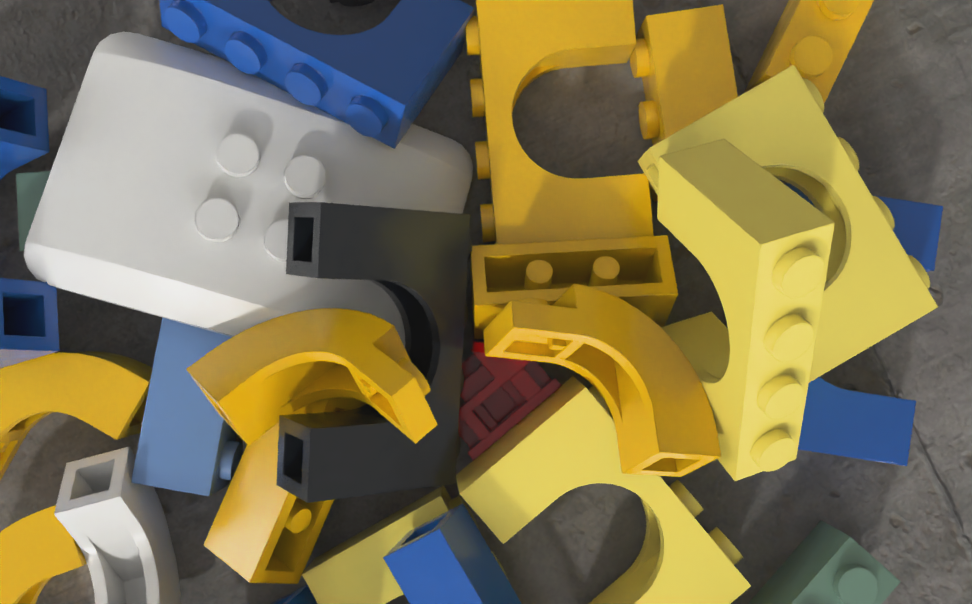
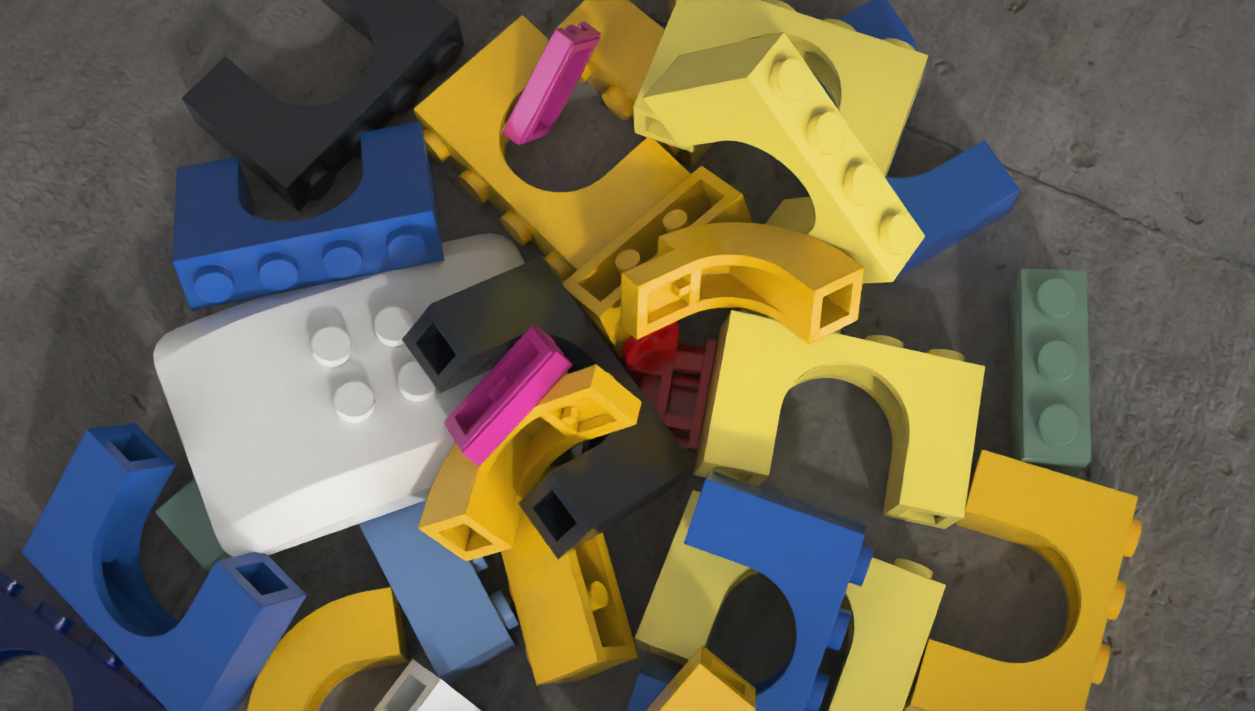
camera: 35 degrees left, 15 degrees down
none -> dark pink tile [444,324,573,466]
none -> dark pink tile [502,21,601,145]

